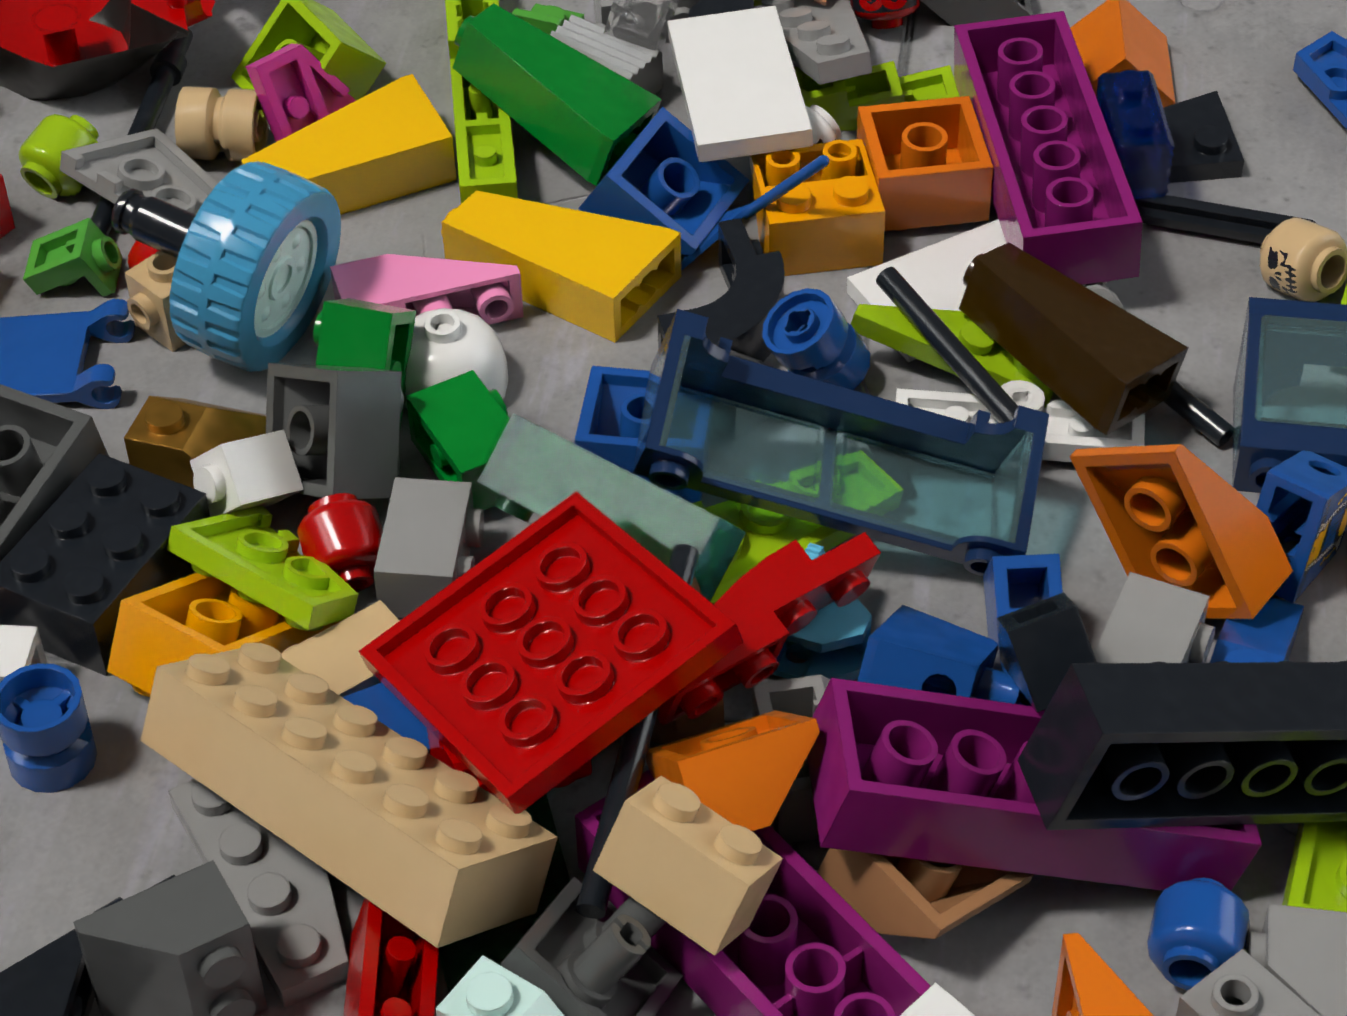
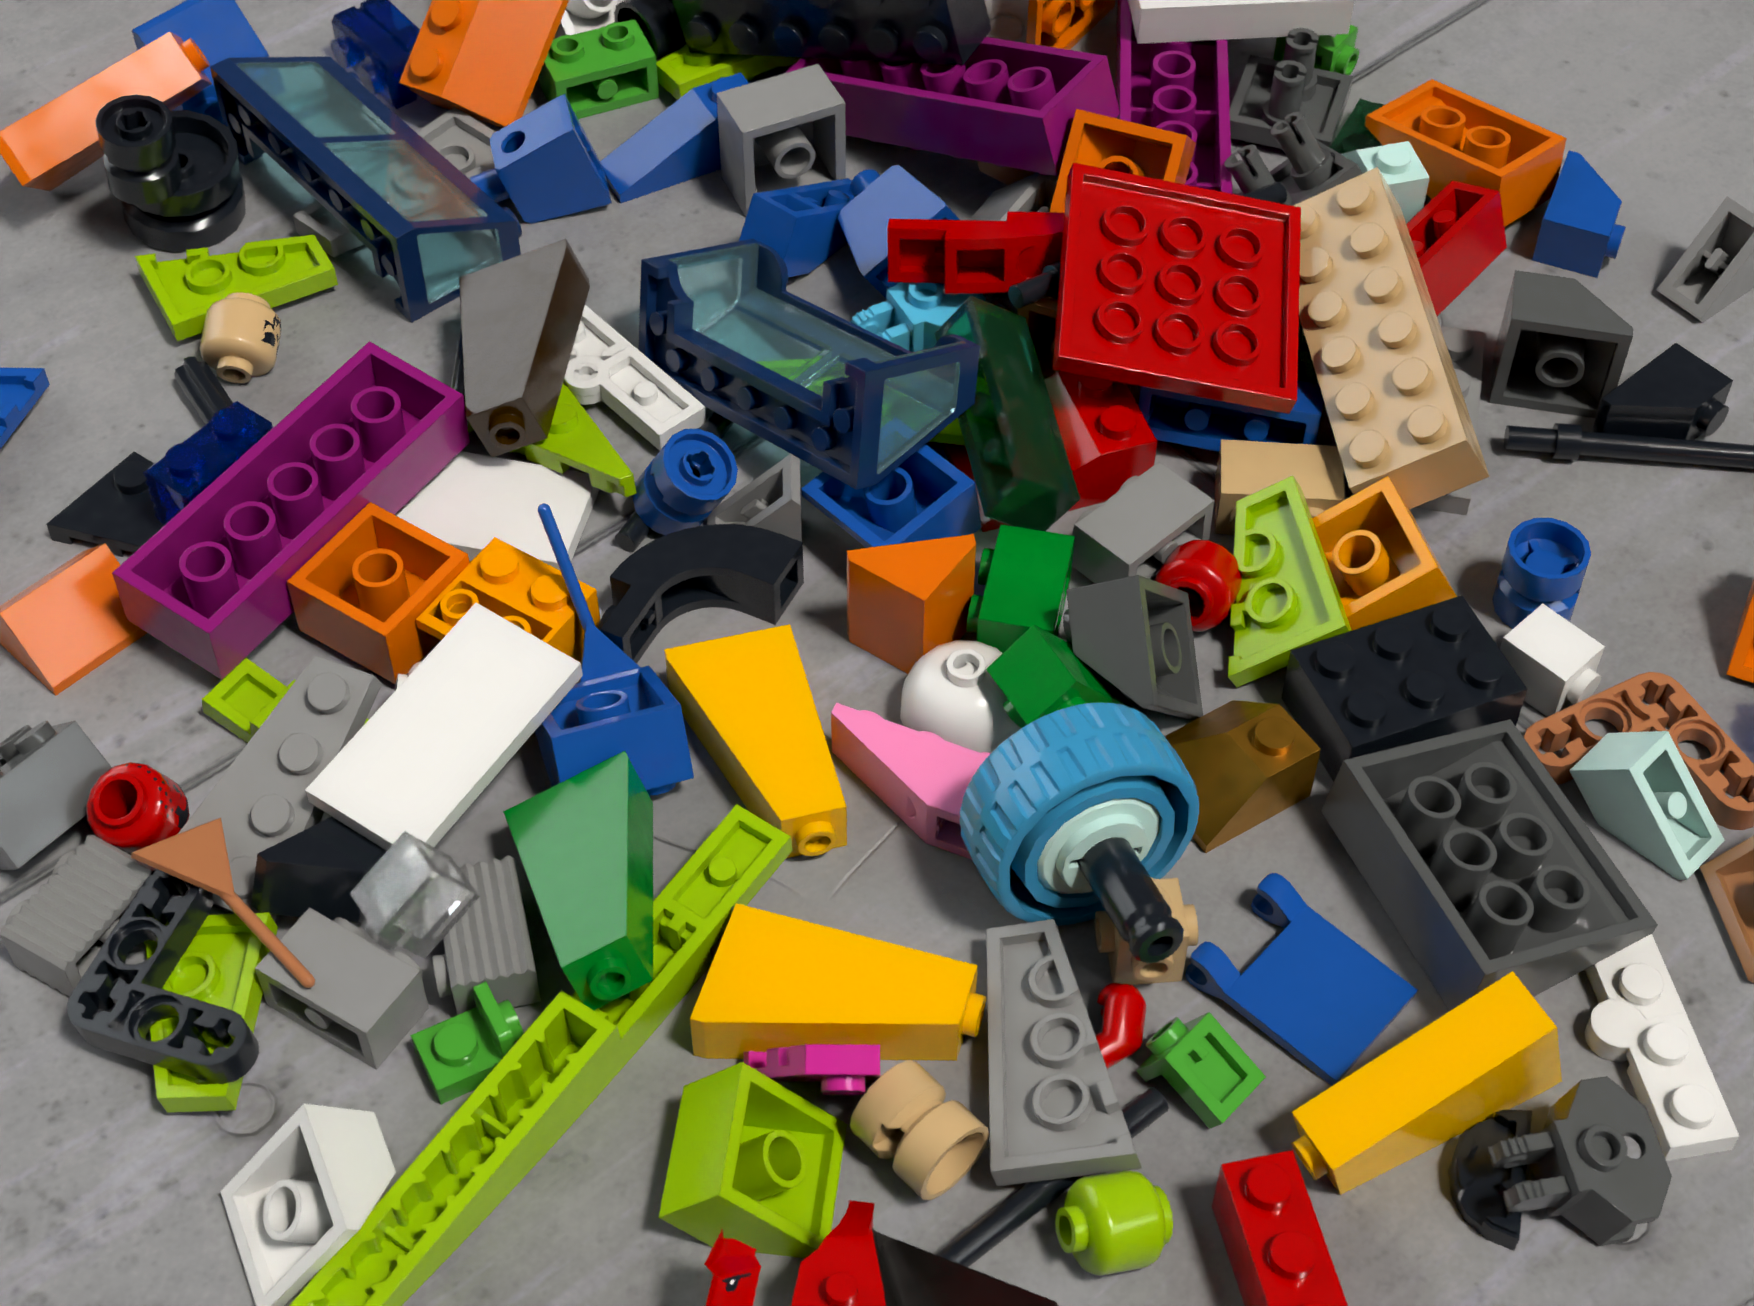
camera: 140 degrees left, 5 degrees up
white brick [190,429,304,517] -> none
tan brick [593,775,783,956] -> none
black bar [876,267,1018,423] -> none
black slope [996,592,1097,712] -> none
orange slope [1069,444,1293,619] -> none
none -> orange slope [847,534,976,674]

